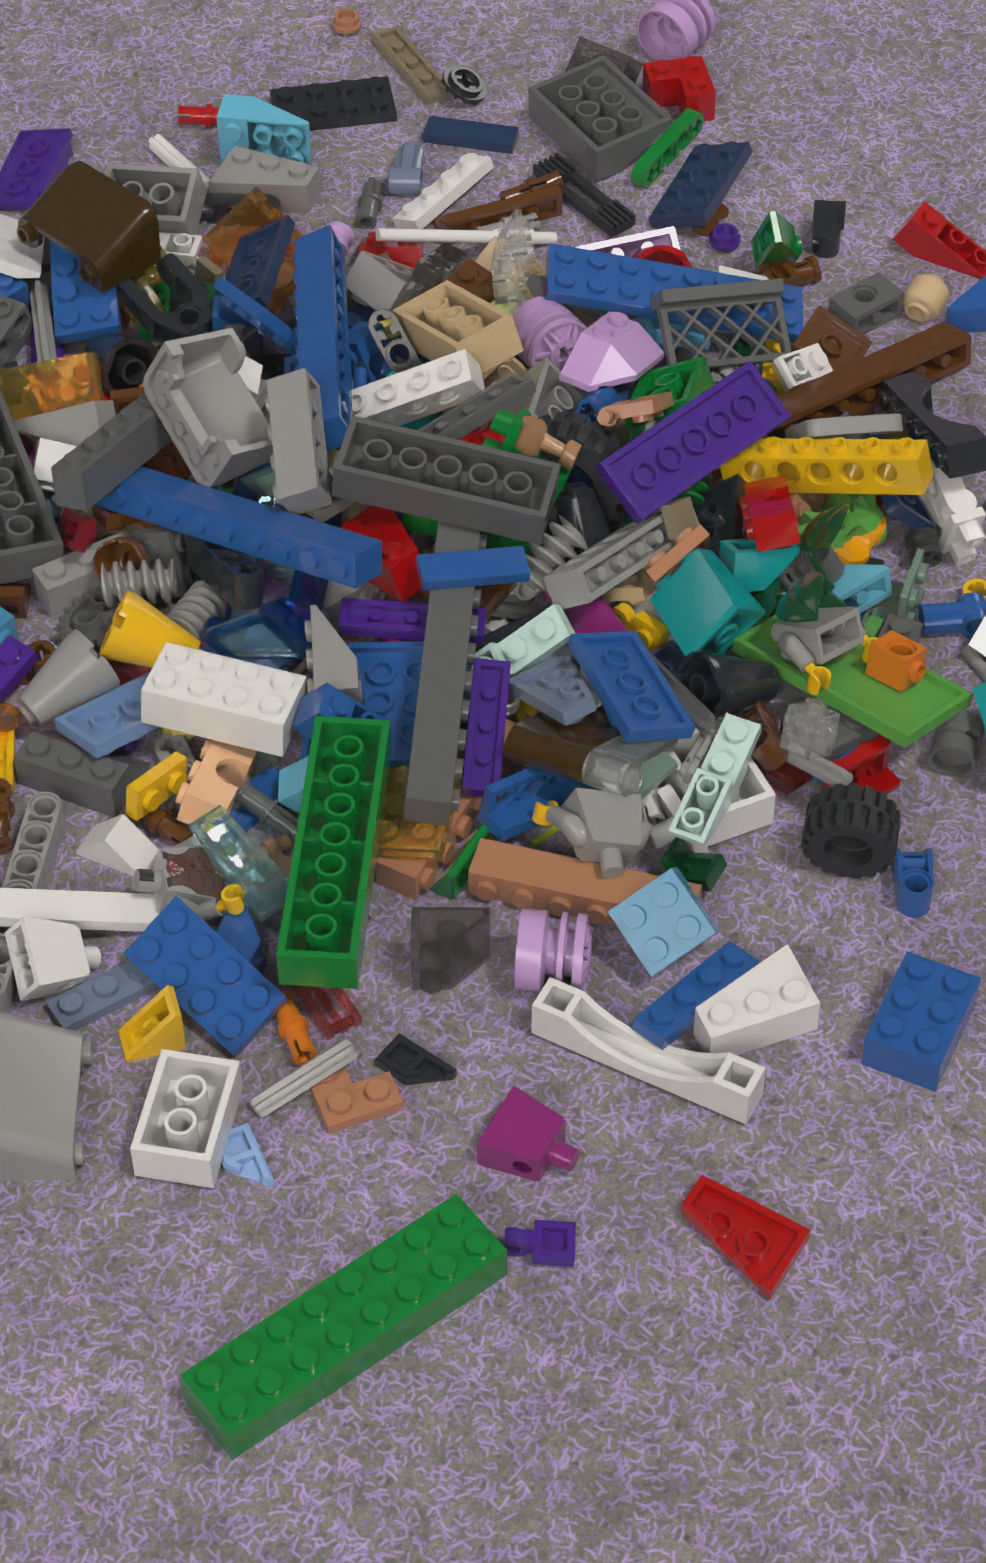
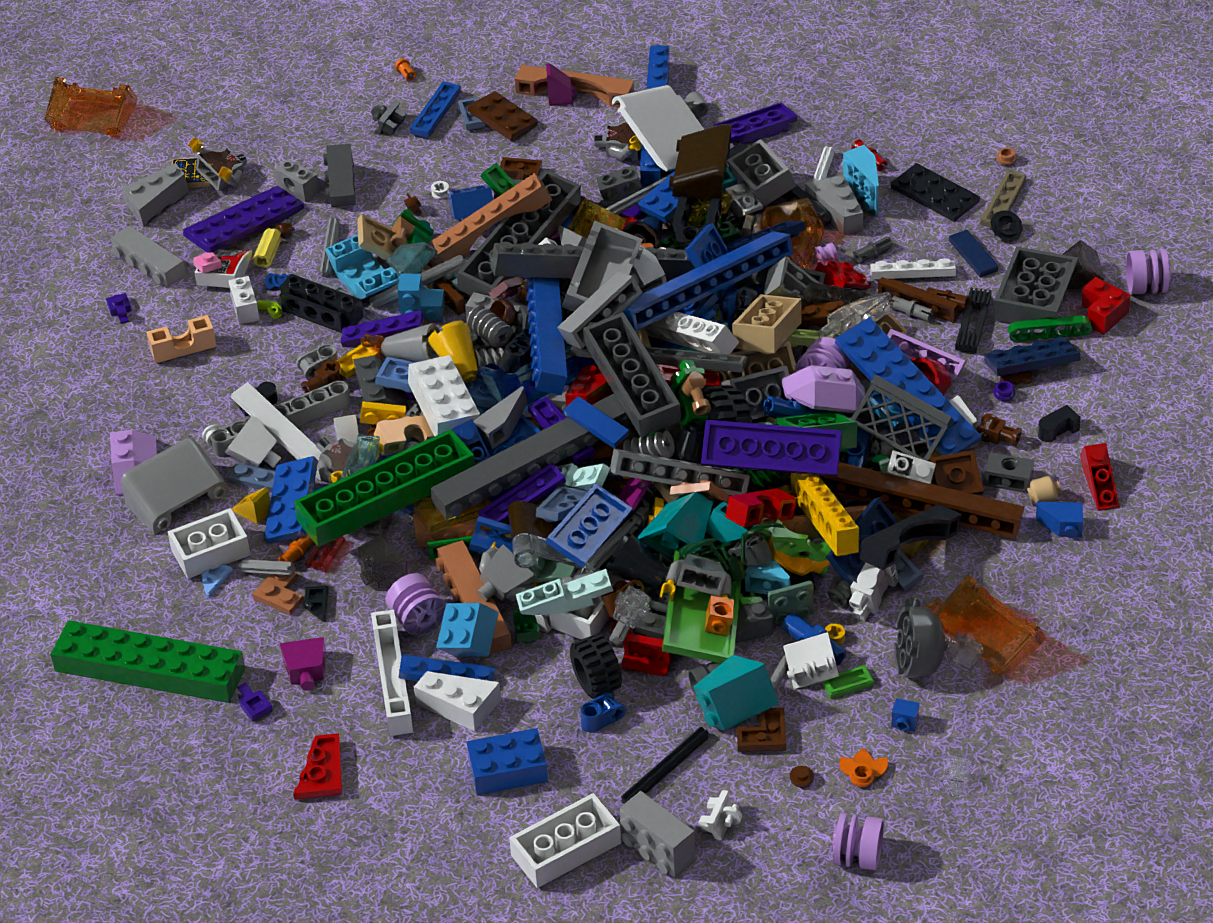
camera: 55 degrees right, 5 degrees down
white bar [376,228,557,247] -> none
sand blue piece [389,141,424,196] -> none
nougat plate [597,392,674,427] -> none
dark tan tile [661,496,697,540] -> none
green slope [751,211,802,269] -> none
light grey beam [785,414,903,439] -> none

